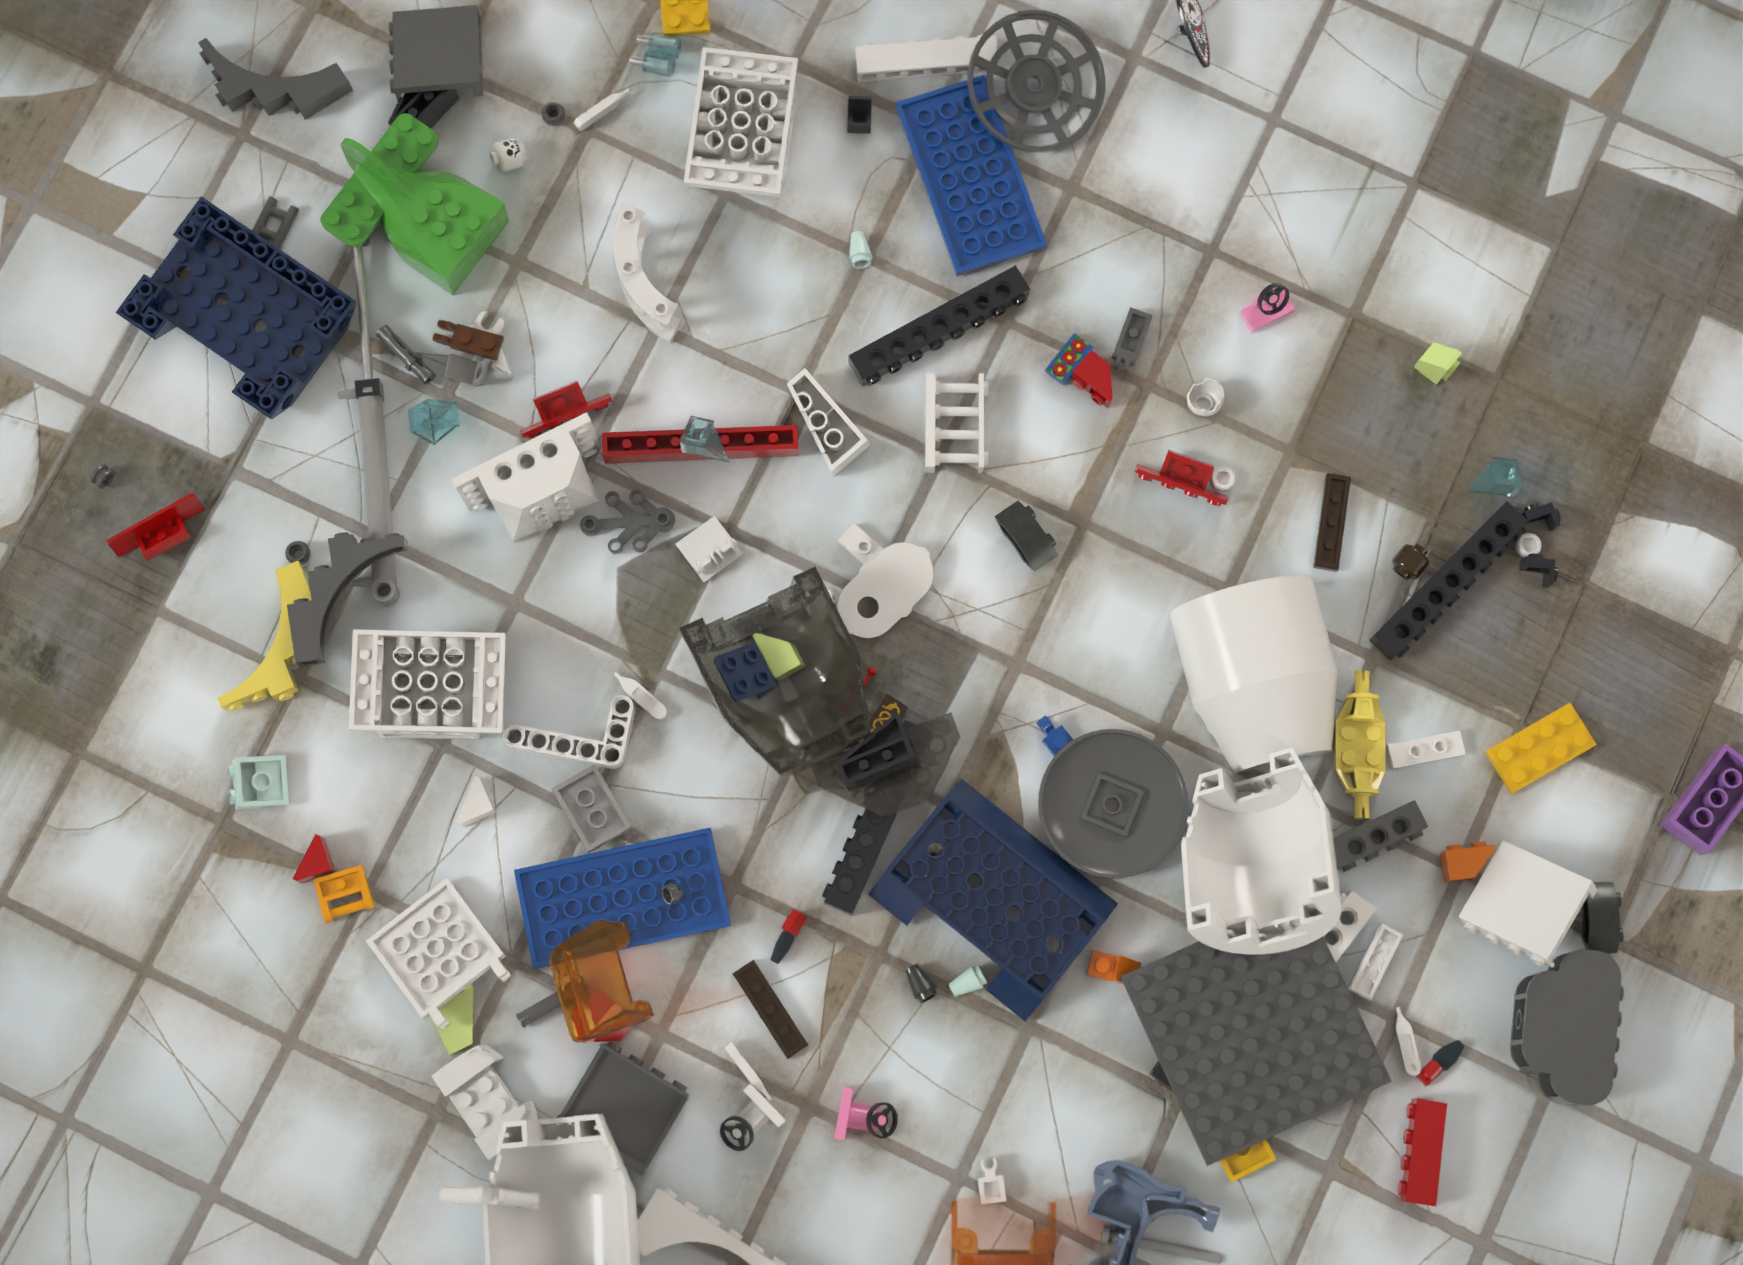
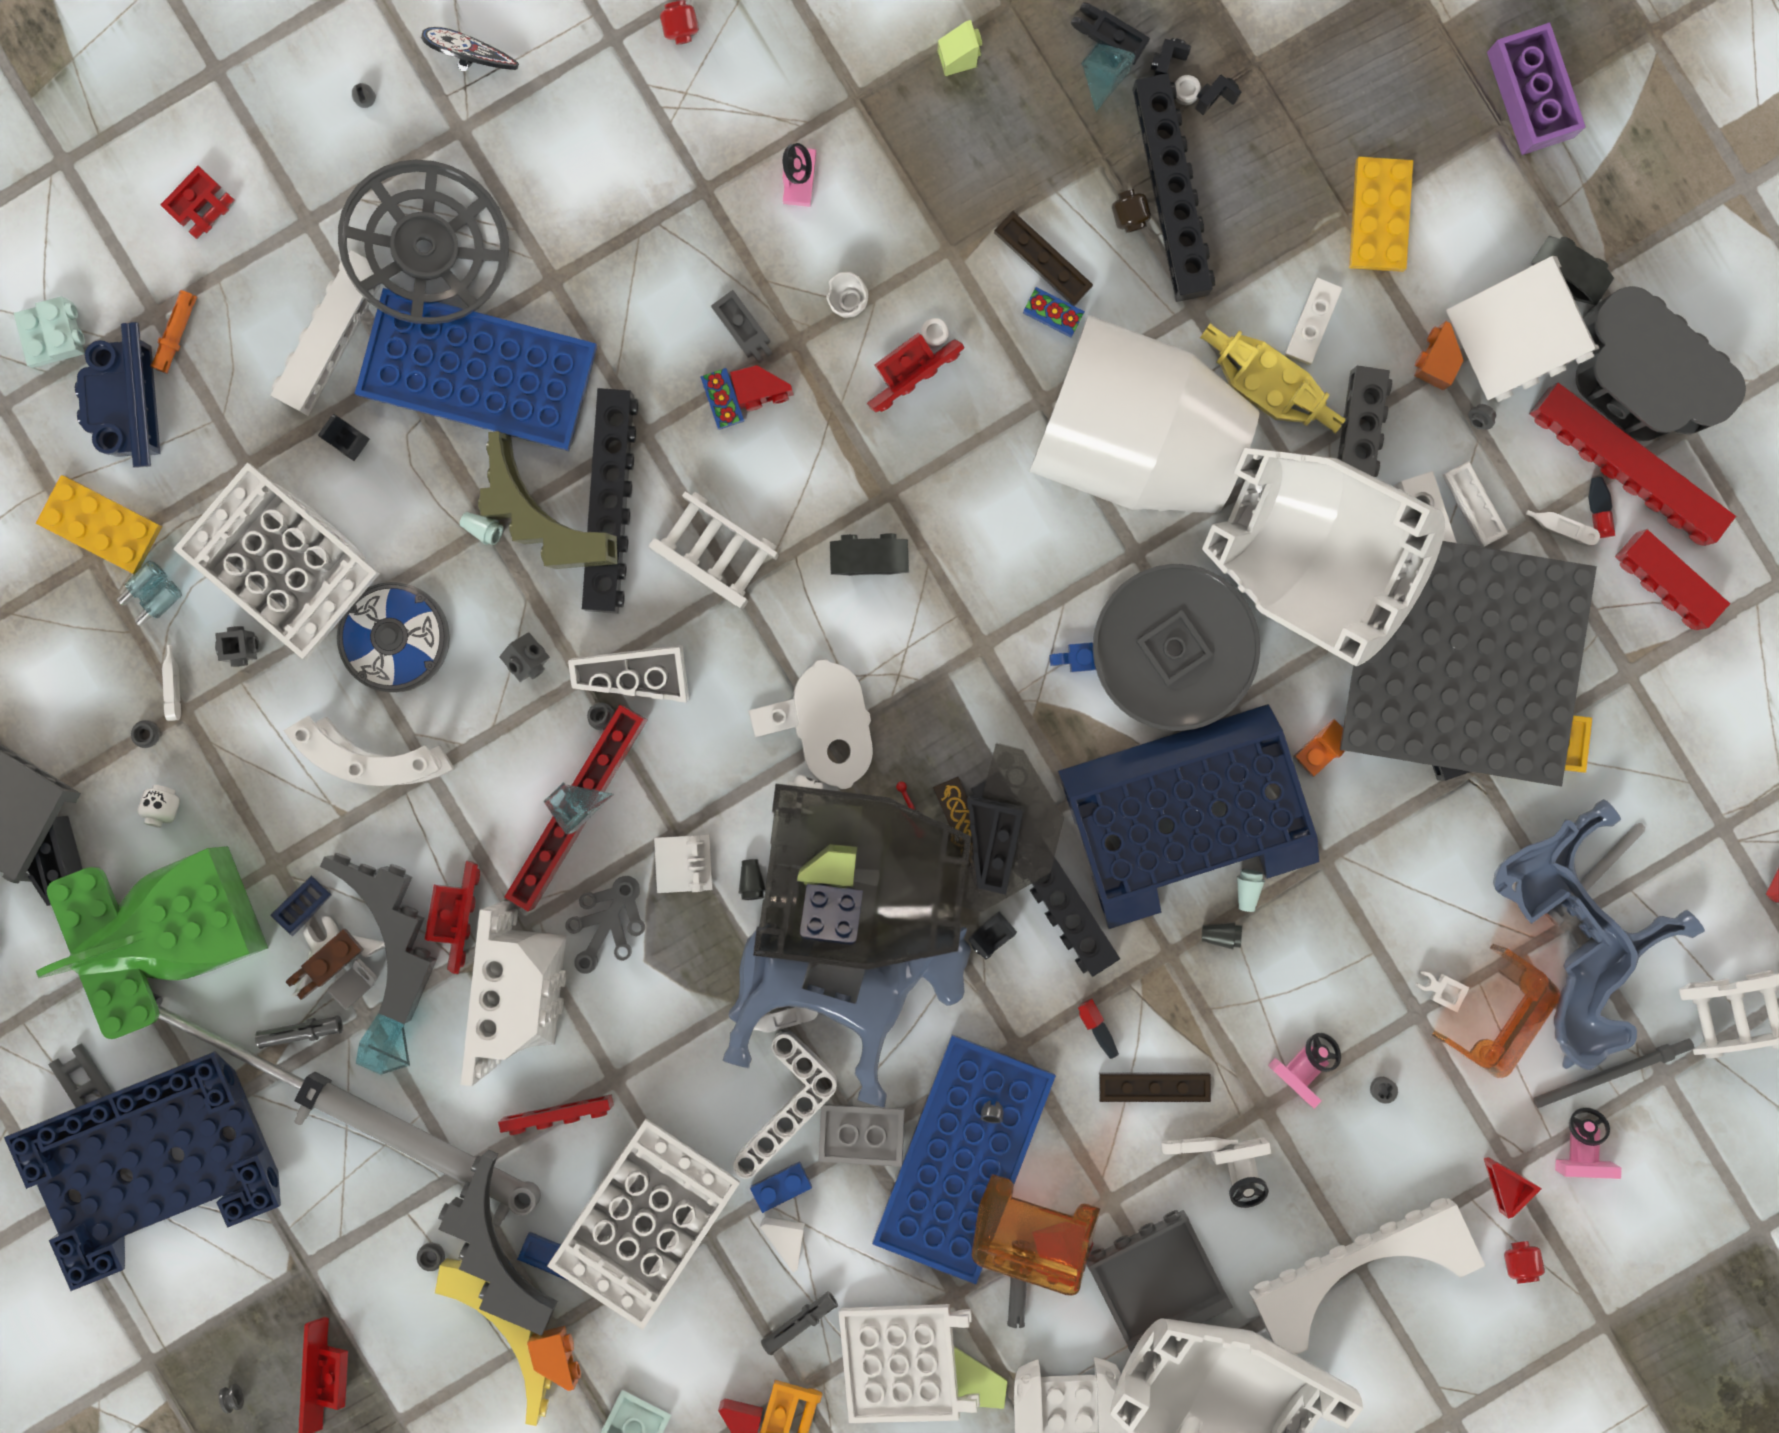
camera: 50 degrees left, 10 degrees up
none -> dark grey brick [215,626,260,667]
none -> dark blue slope [270,875,332,936]
none -> dark grey arch [320,853,437,1024]
none -> dish [337,582,450,693]
none -> olive arch [478,431,617,569]
none -> red plate [498,1094,614,1135]
none -> dark grey brick [499,632,550,682]
none -> blue tile [517,1232,568,1281]
none -> orange slope [527,1326,581,1391]
none -> dark grey plate [587,703,614,730]
none -> red head [660,0,699,45]
none -> sand blue animal [722,924,971,1108]
none -> pearl dark grey cone [738,859,766,900]
none -> blue plate [750,1161,812,1213]
none -> dark grey pin [761,1291,838,1356]
none -> black bracket [968,911,1017,960]
none -> tile [1023,287,1085,338]
none -> black hinge [1071,2,1150,65]
none -> dark grey bush [1370,1076,1398,1104]
none -> dark grey plate [1468,404,1497,430]
none -> red brick [1529,383,1736,546]

